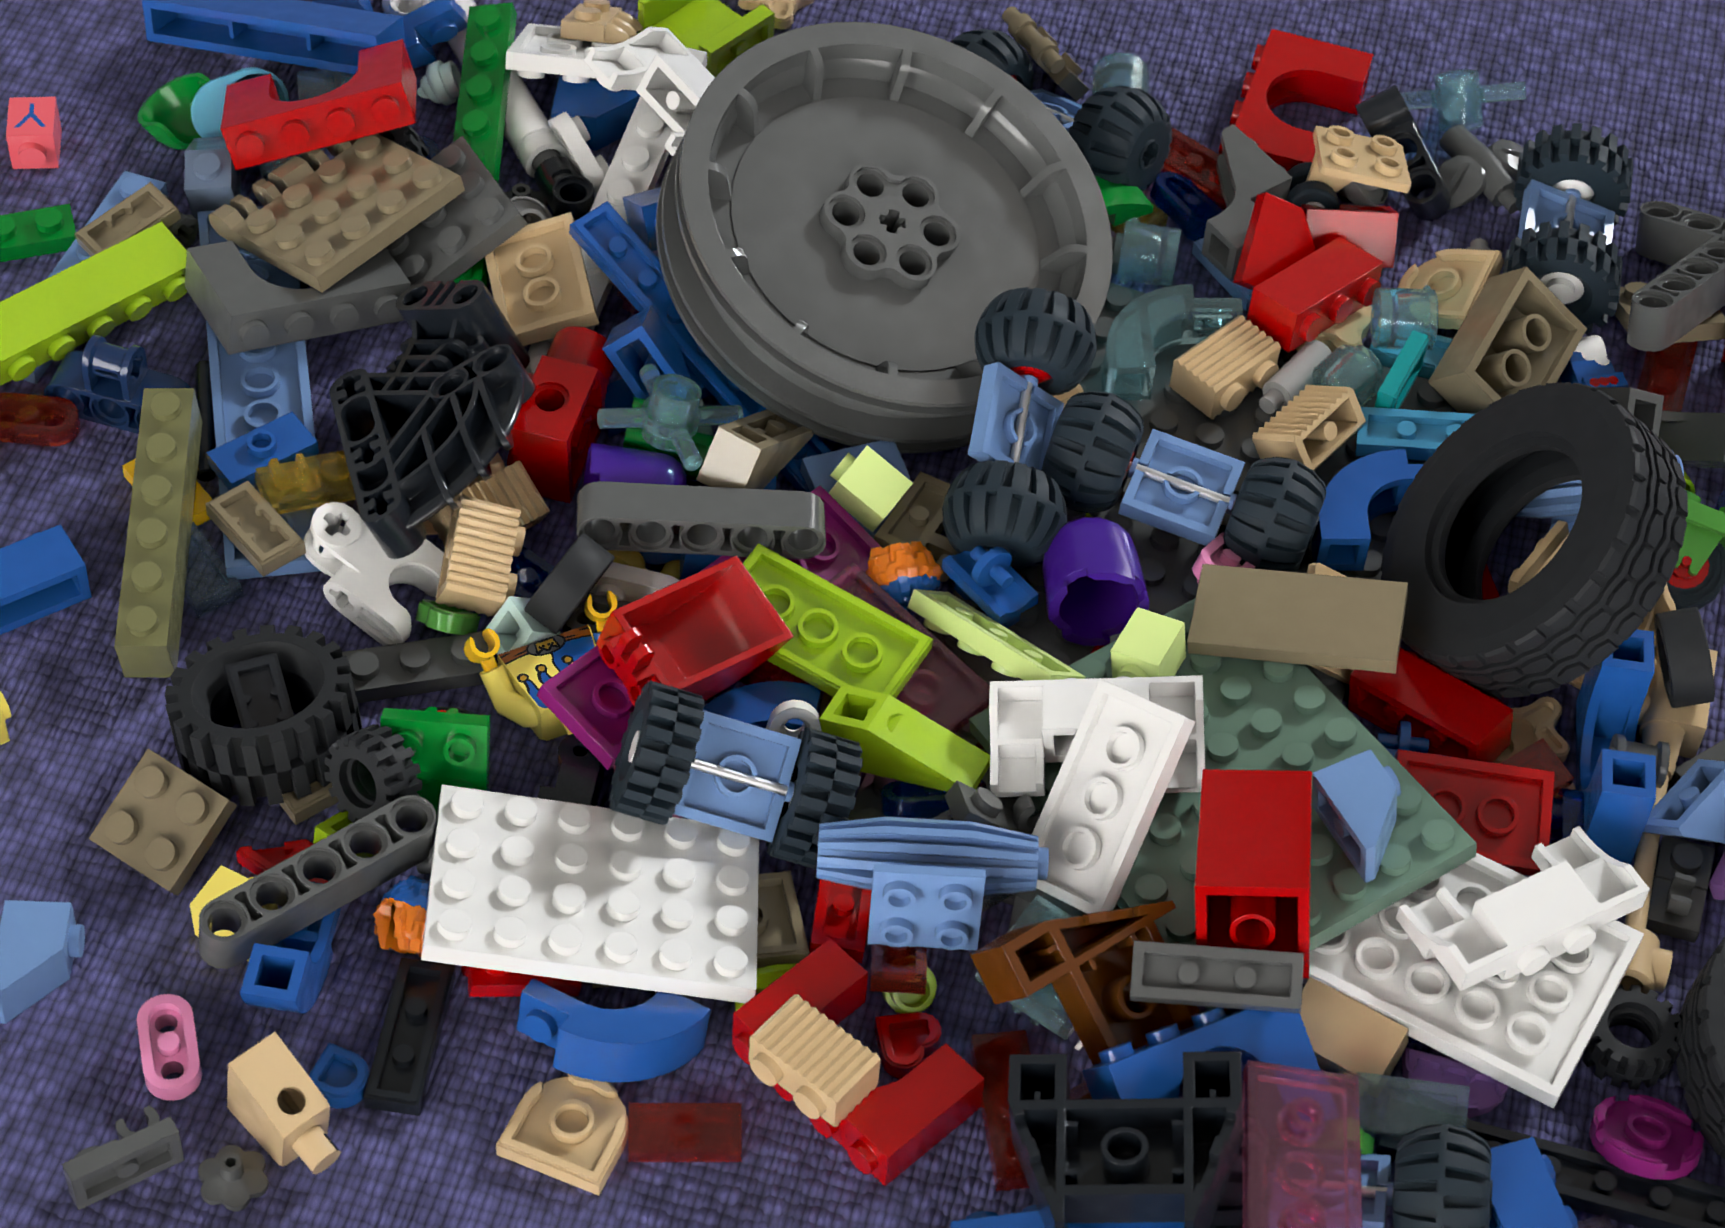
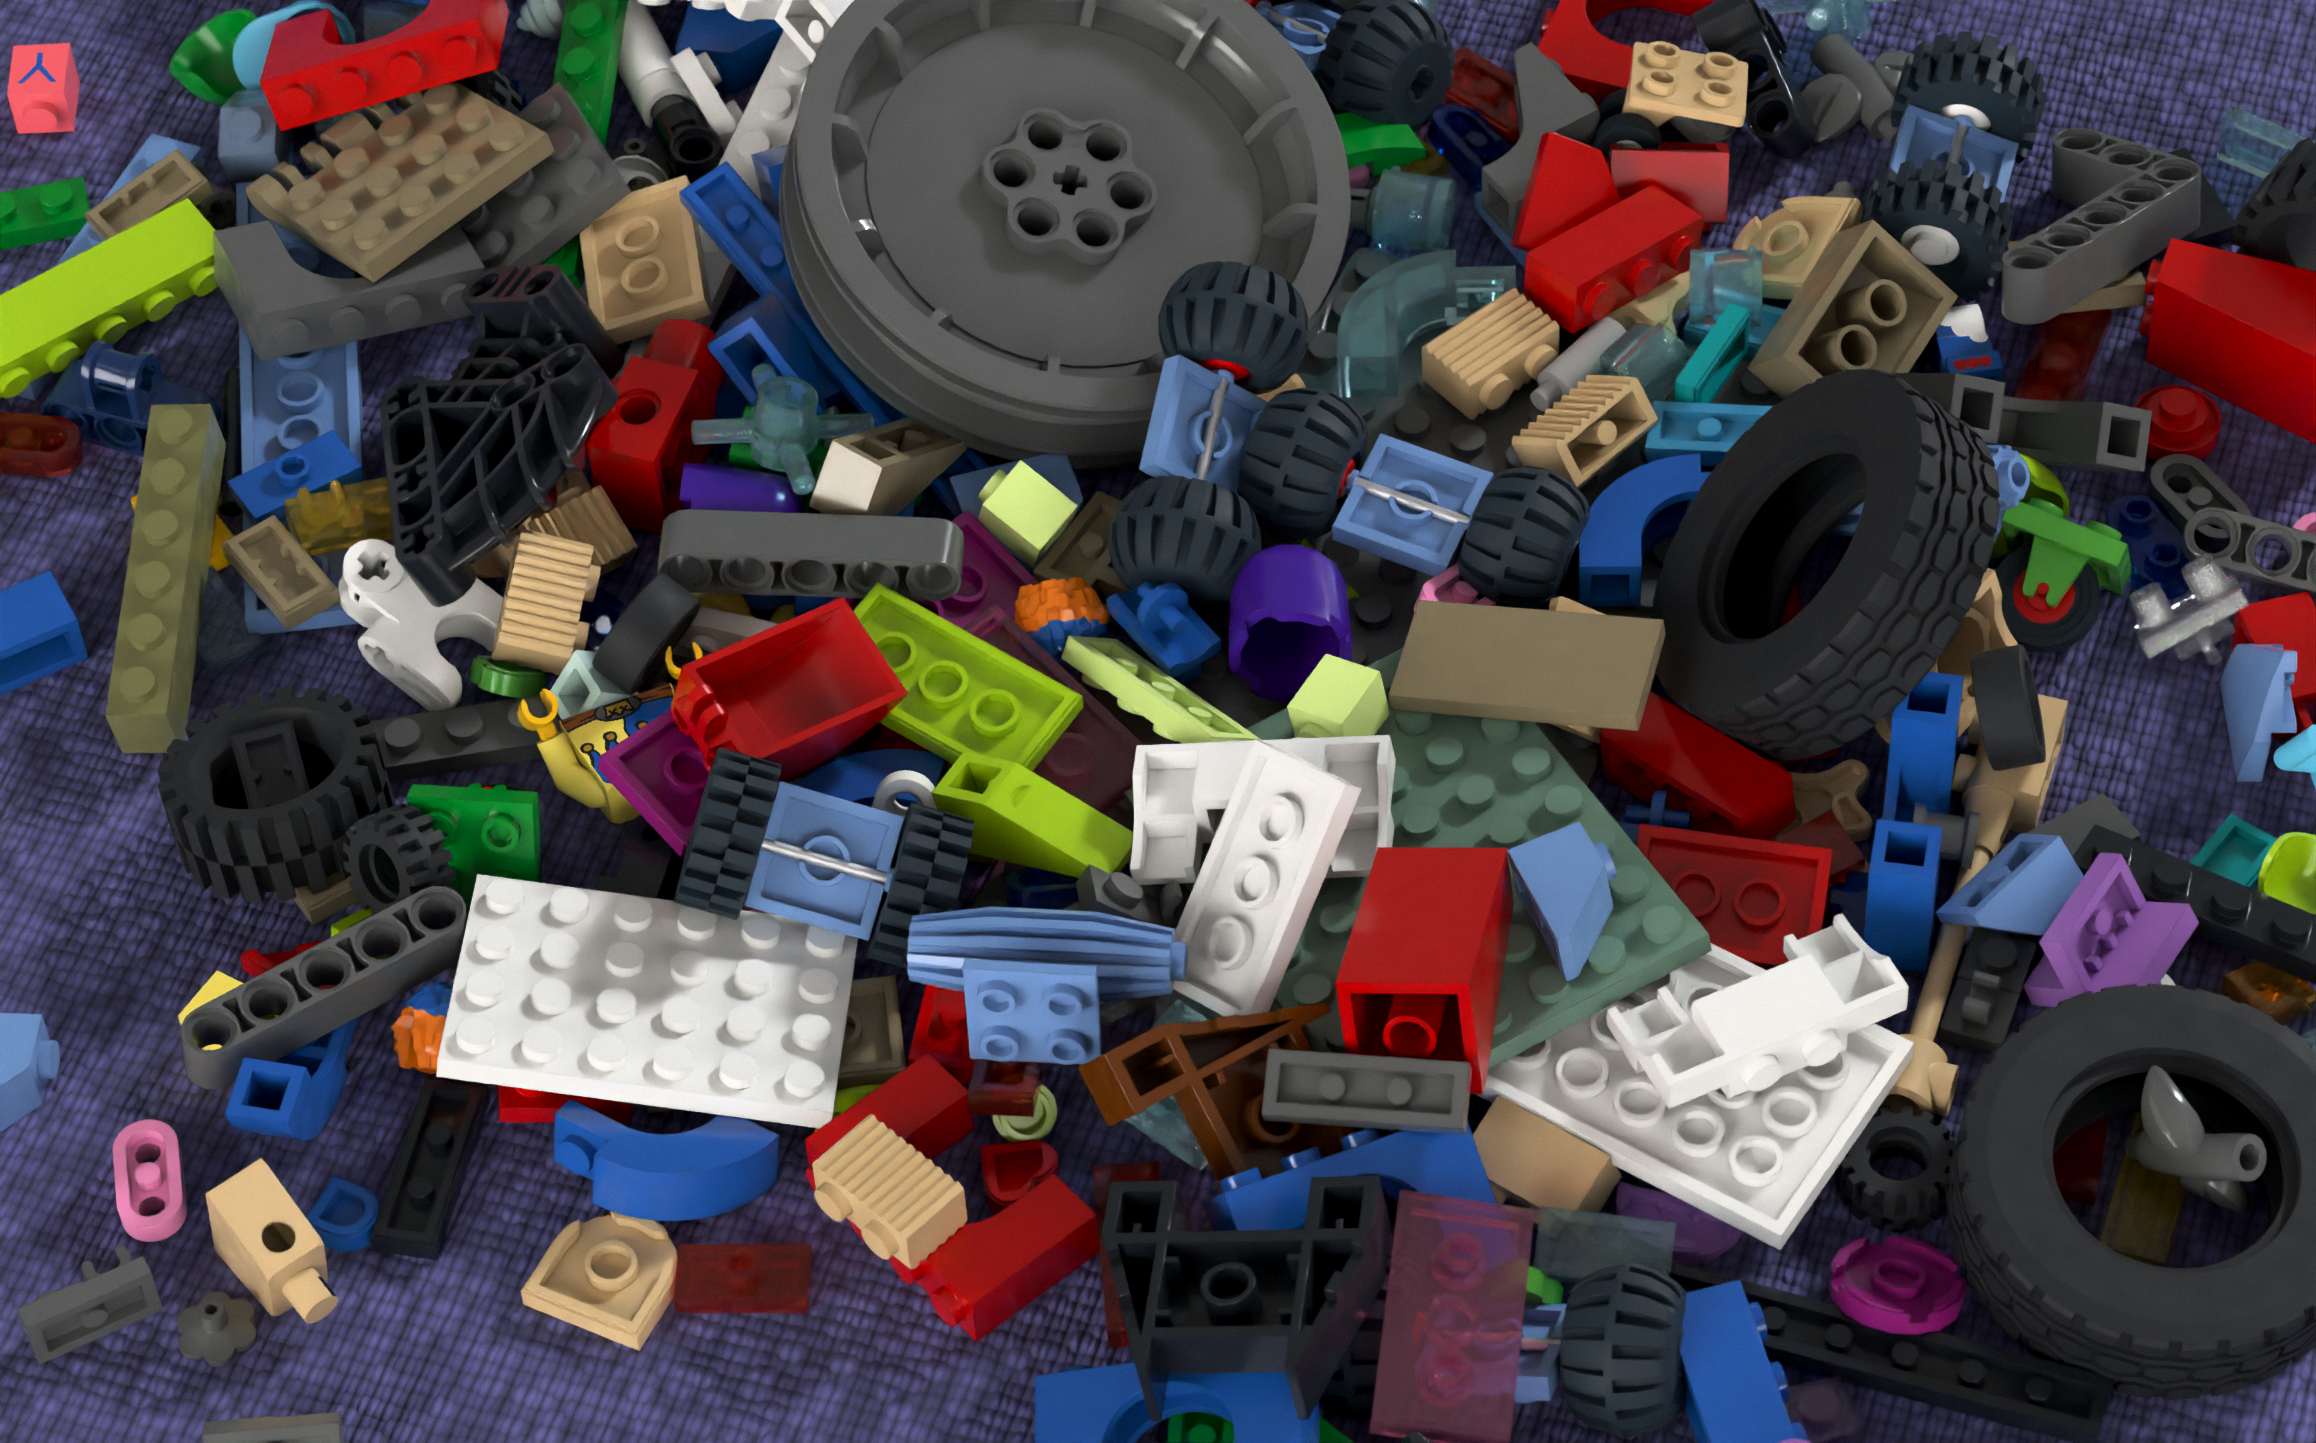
camera: 10 degrees right, 0 degrees up
dark tan plate [88,748,237,896] -> none

